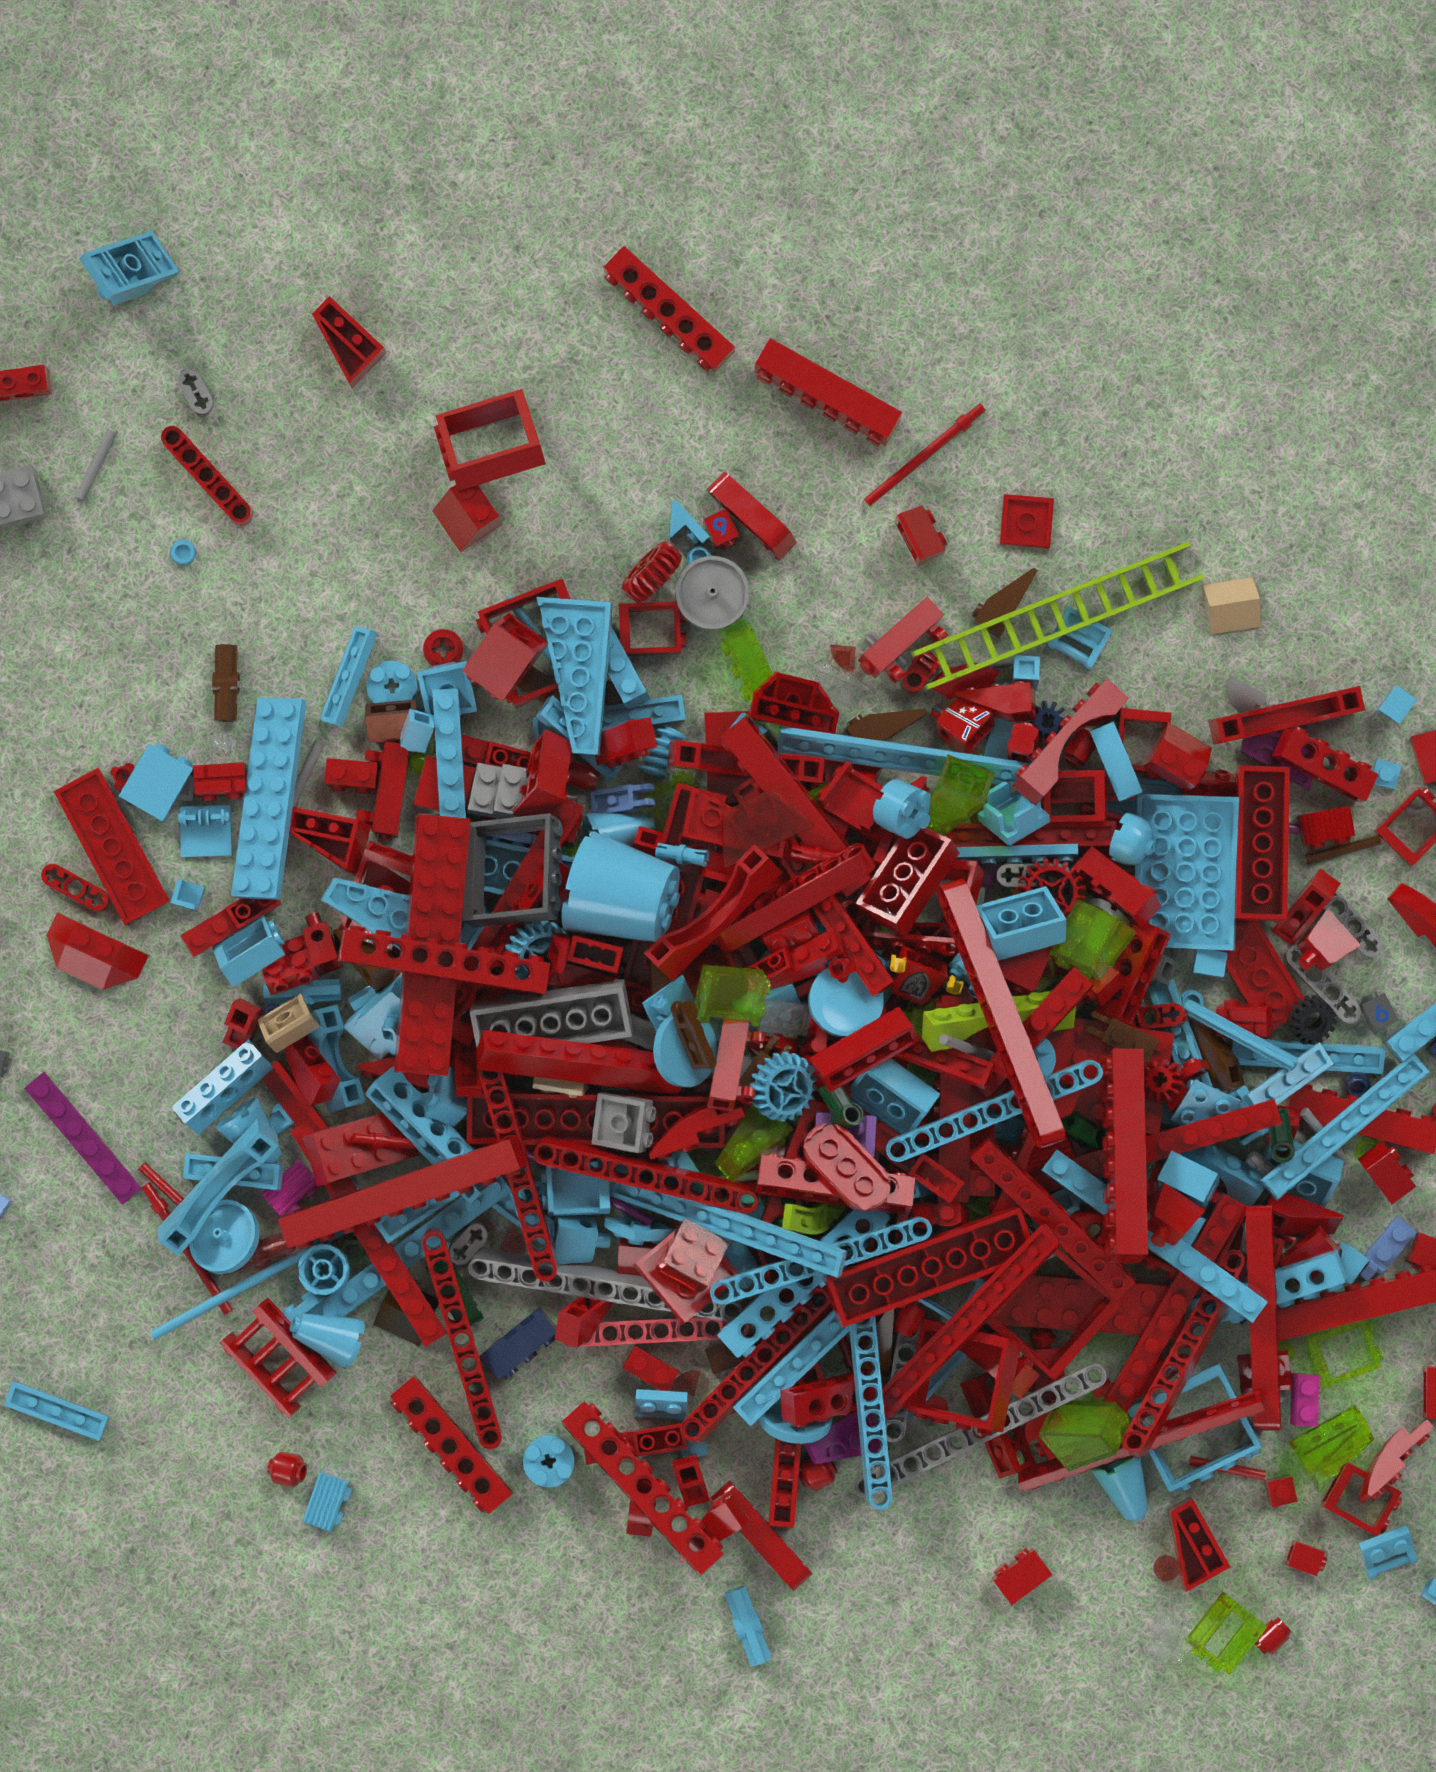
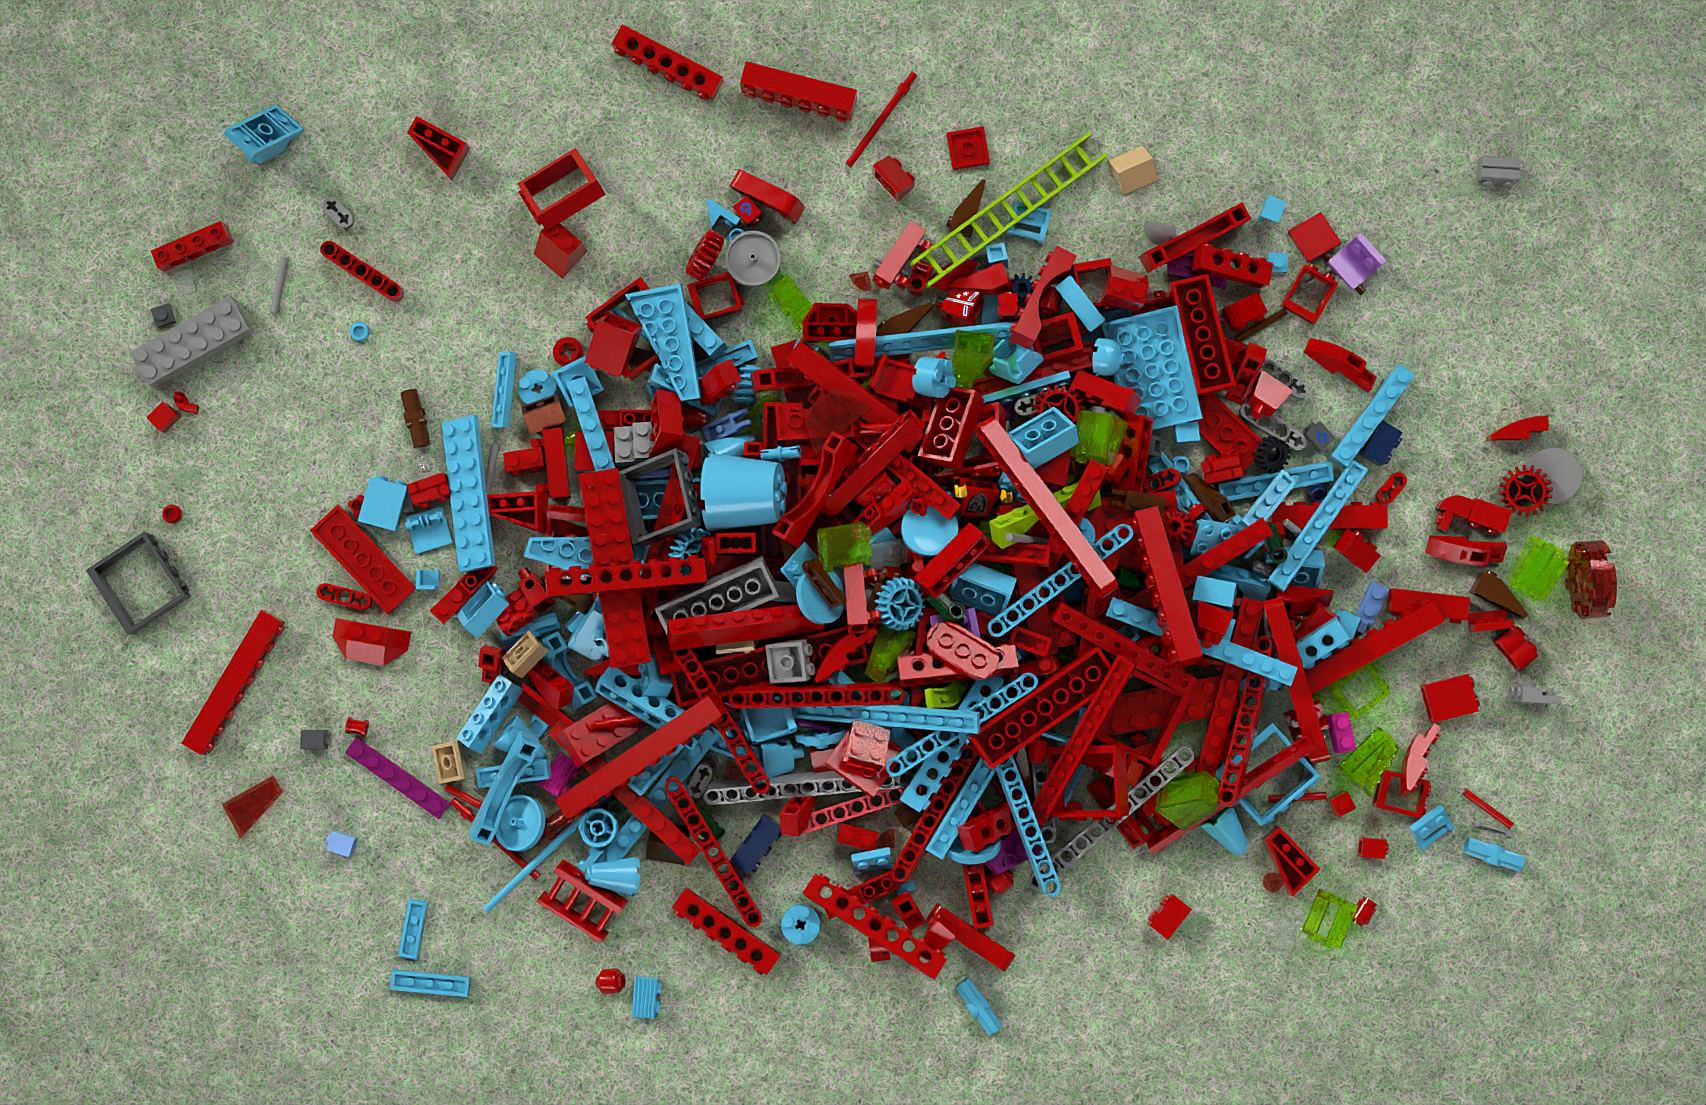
camera: 10 degrees left, 0 degrees up
medium azure brick [400,709,434,753] -> none
medium azure axle [1184,1000,1298,1071] -> none
none -> red bush [345,717,369,737]
none -> medium azure tile [398,899,428,960]
none -> tan slope [432,740,469,784]
none -> red slope [854,299,877,367]
none -> red panel [1224,337,1248,364]

